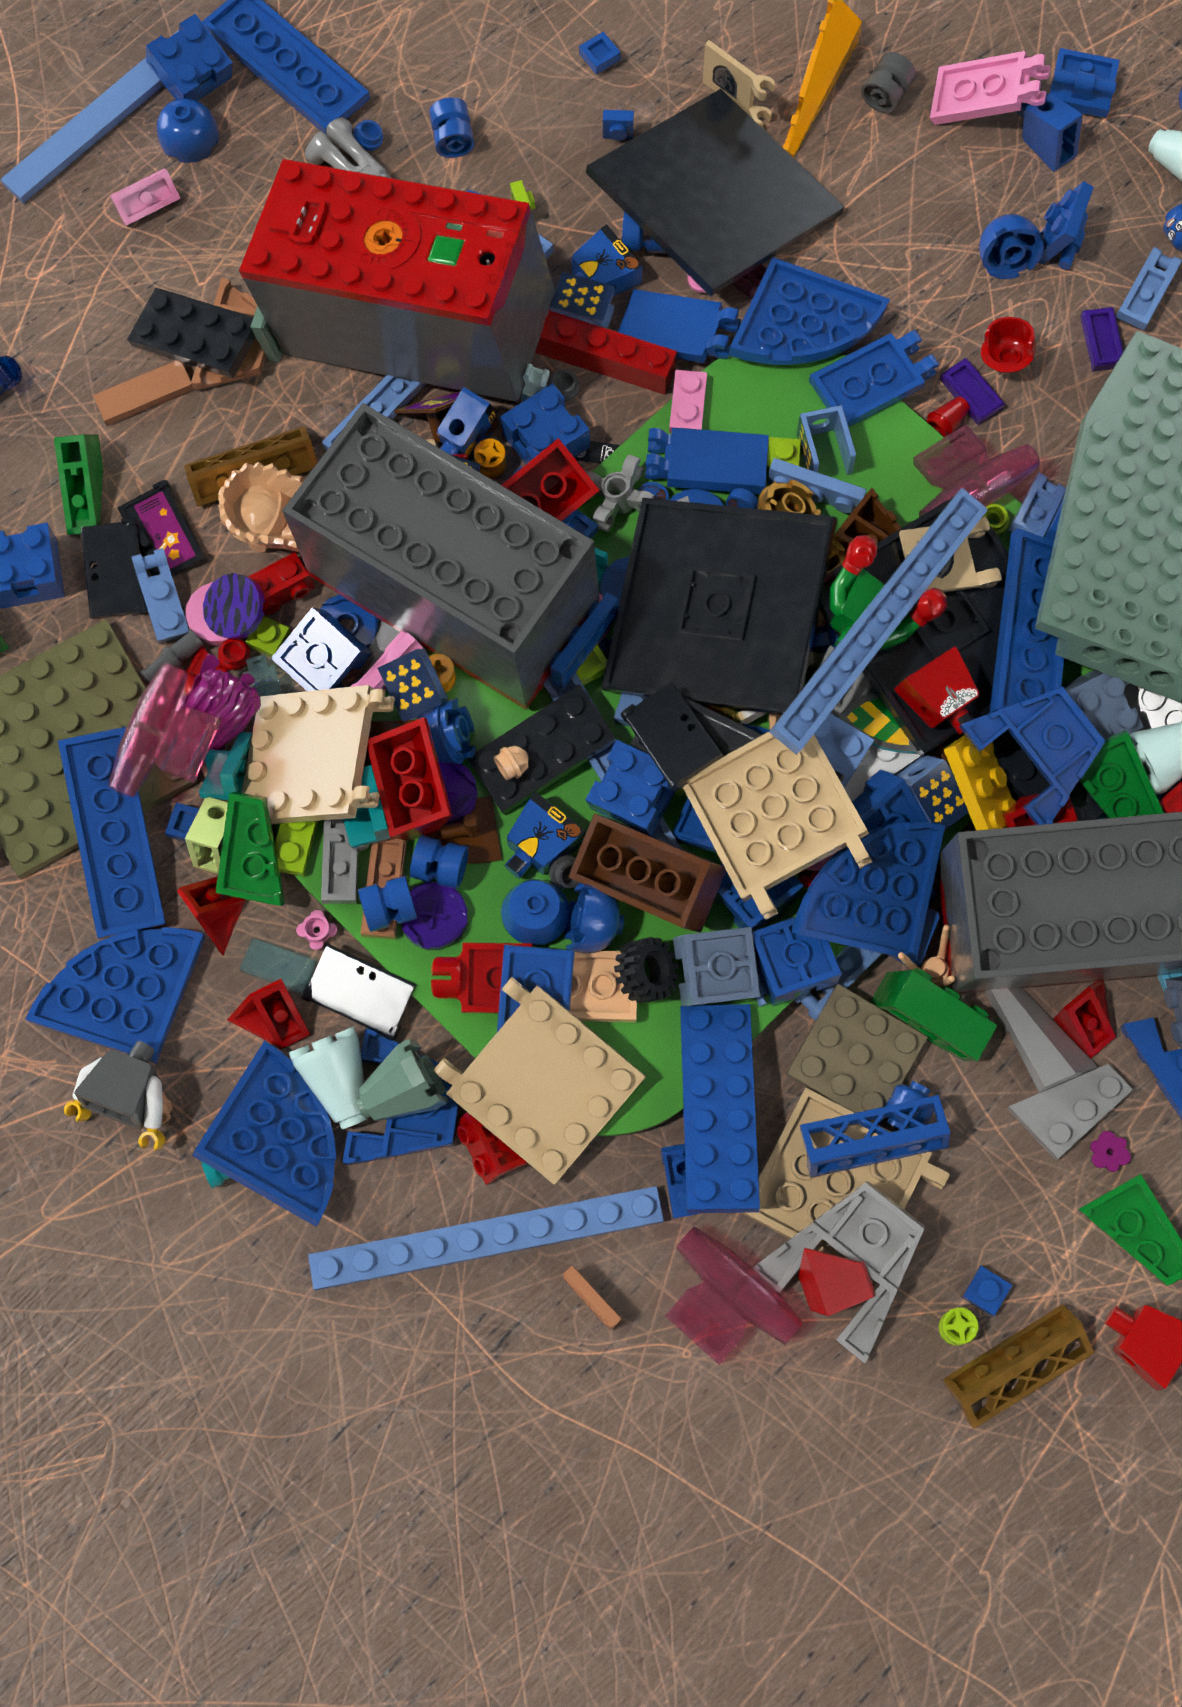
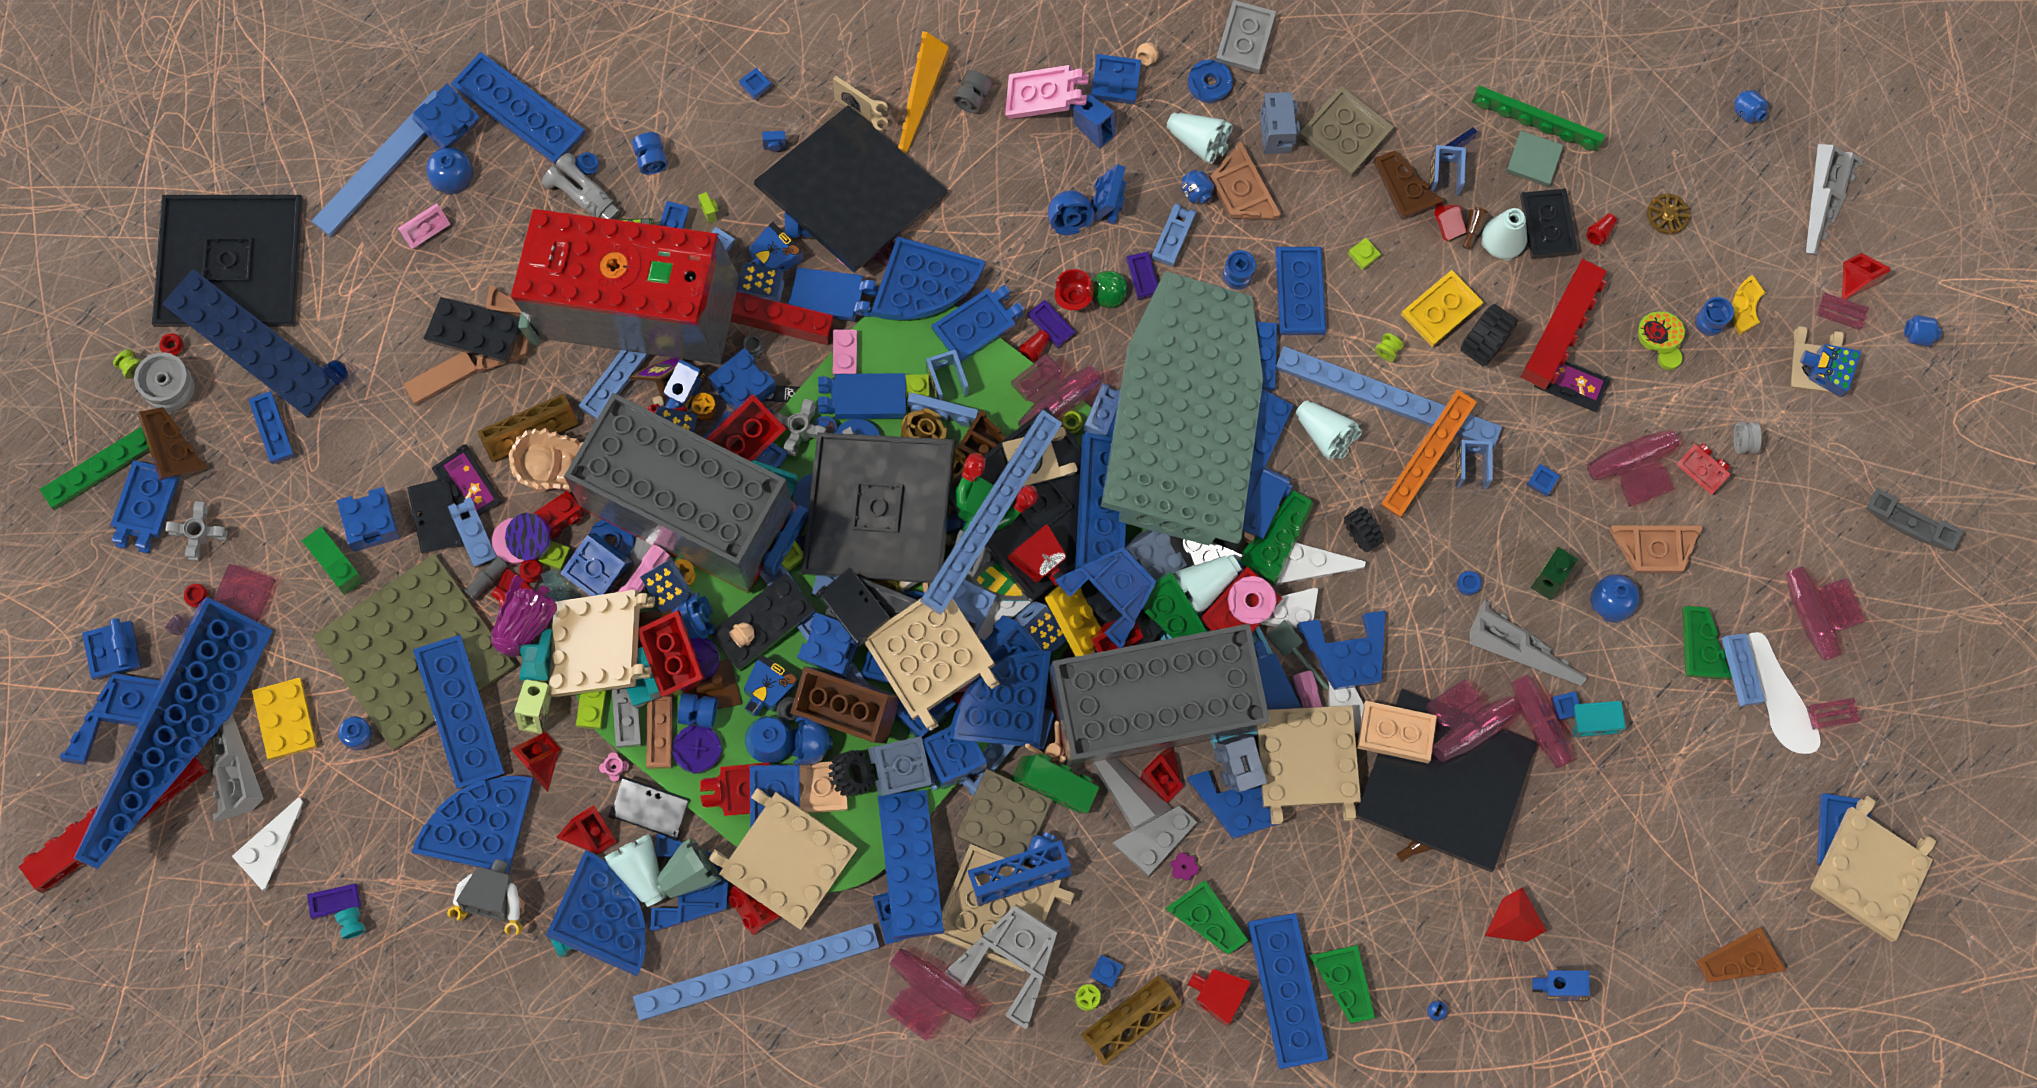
camera: 15 degrees left, 0 degrees up
green slope [54,434,103,535] -> none
clear pink plate [108,663,221,798] -> none
blue plate [165,802,199,842] -> none
green wing [216,791,285,906] -> none
clear light blue tile [240,938,317,994] -> none
blue wheel [358,876,417,932] -> none
light aqua plate [521,364,550,403] -> none
nougat tile [563,1266,622,1330] -> none
blue tile [726,488,758,509] -> none
red slope [798,1248,876,1316] -> none
none -> green hair [1092,271,1127,308]
none -> light nougat plate [1136,42,1159,66]

